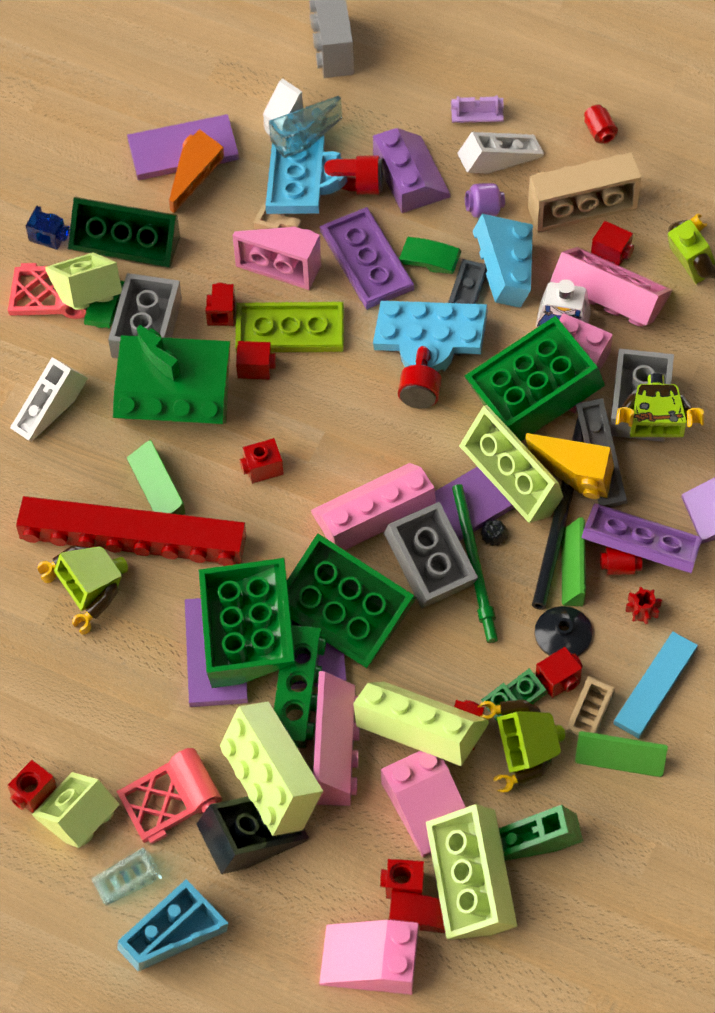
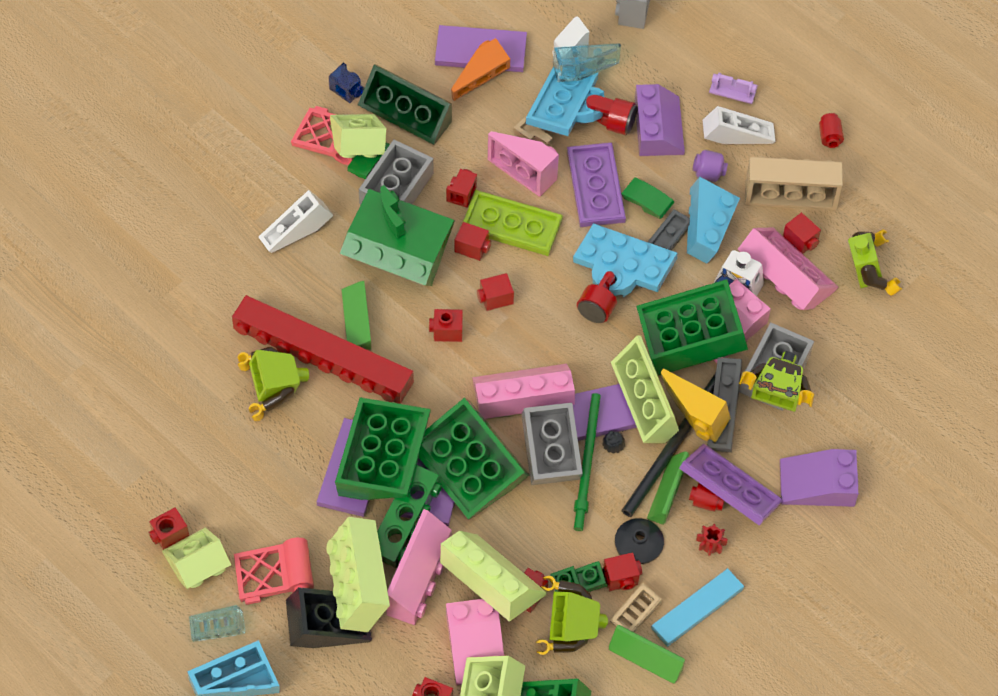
camera: 15 degrees right, 0 degrees up
none -> red brick [477,273,514,311]

